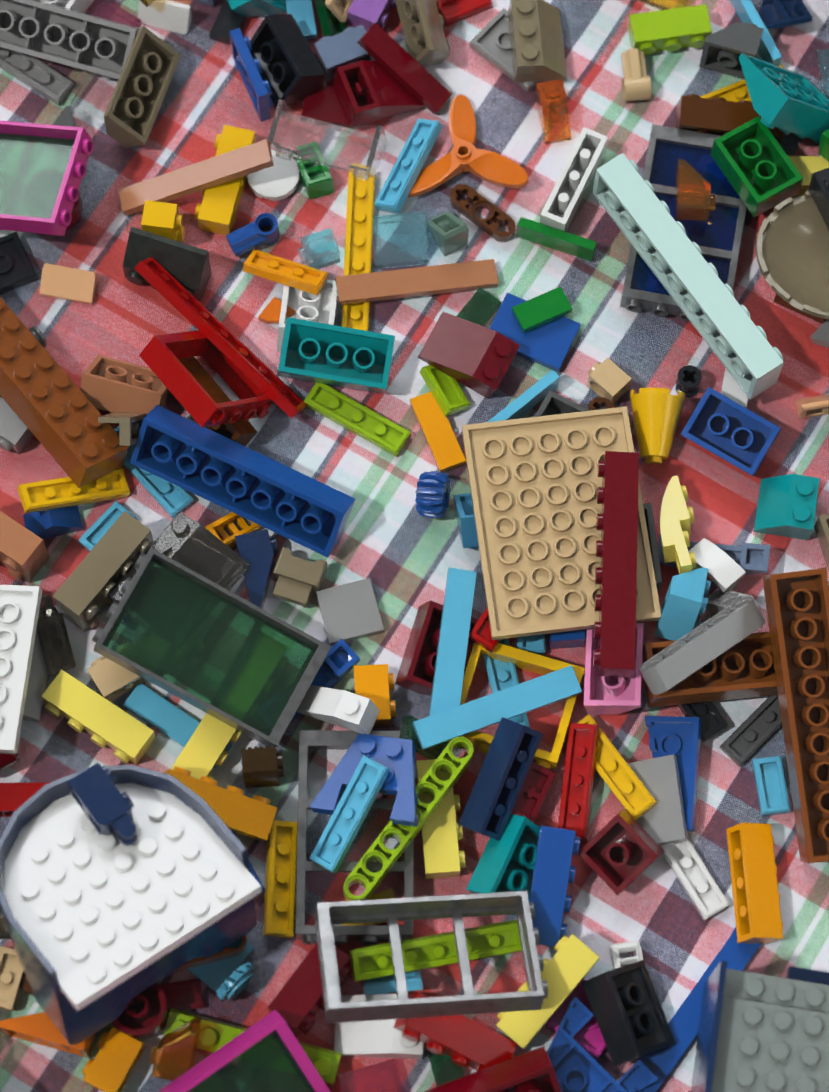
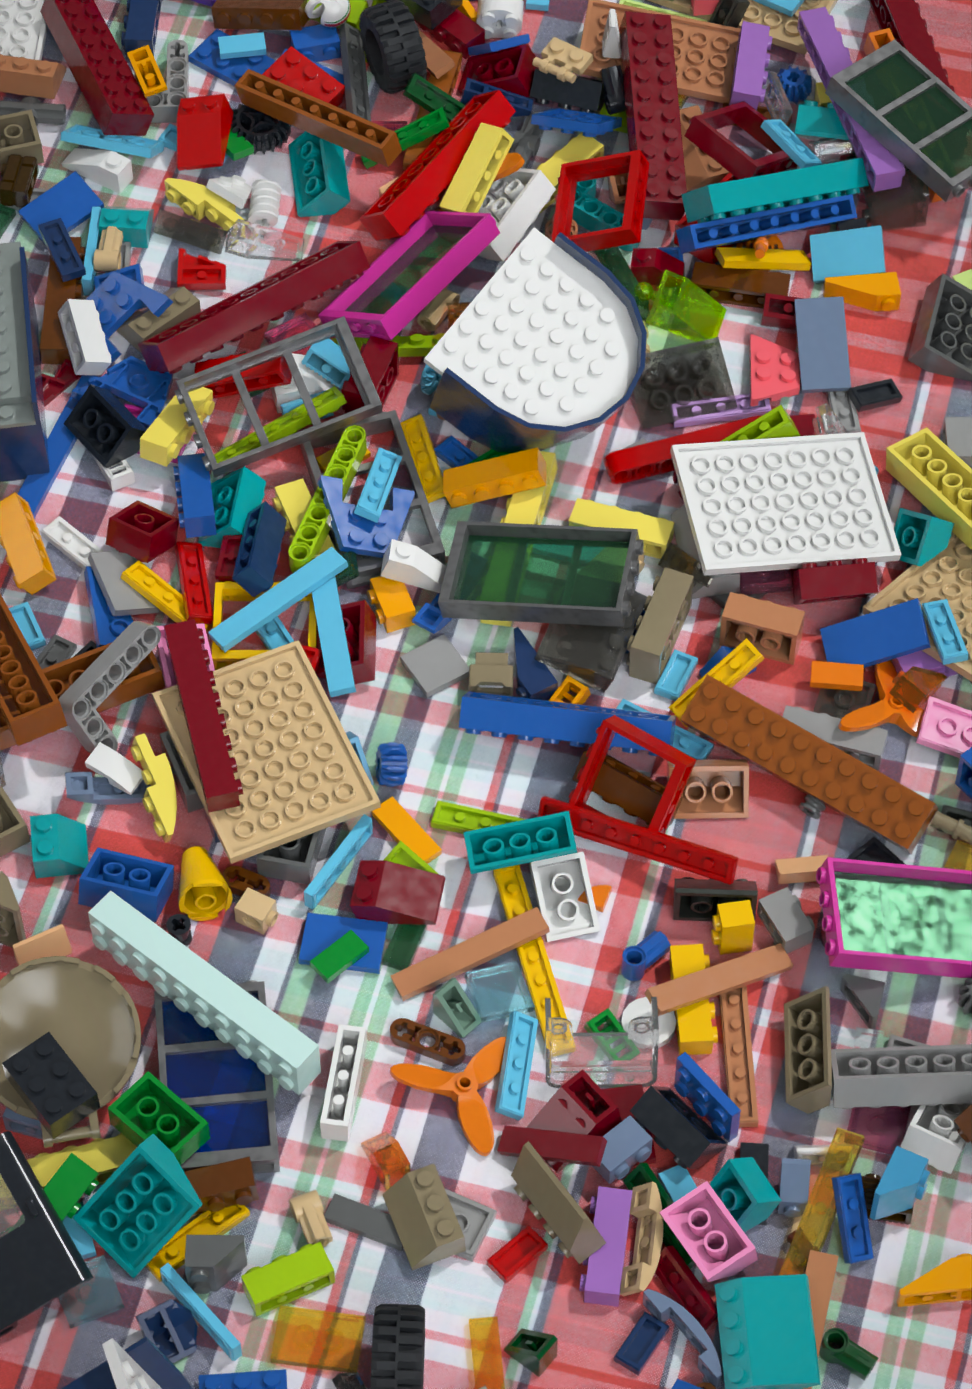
camera: 165 degrees right, 15 degrees down
dark blue hinge [68,763,137,847] -> none
dark tan panel [98,412,145,446] -> none
dark brown brick [241,745,285,788] -> none
light orange tile [243,249,328,295] -> none
clear light blue brick [297,228,340,269] -> none
green tile [516,217,596,262] -> none
medium azure slope [654,567,711,641] -> none
clear orange slope [676,159,716,221] -> none
none -> medium azure brick [301,338,350,389]
none -> dark grey tile [324,1194,403,1251]
none -> nougat tile [719,985,759,1127]
none -> light grey brick [757,887,815,954]

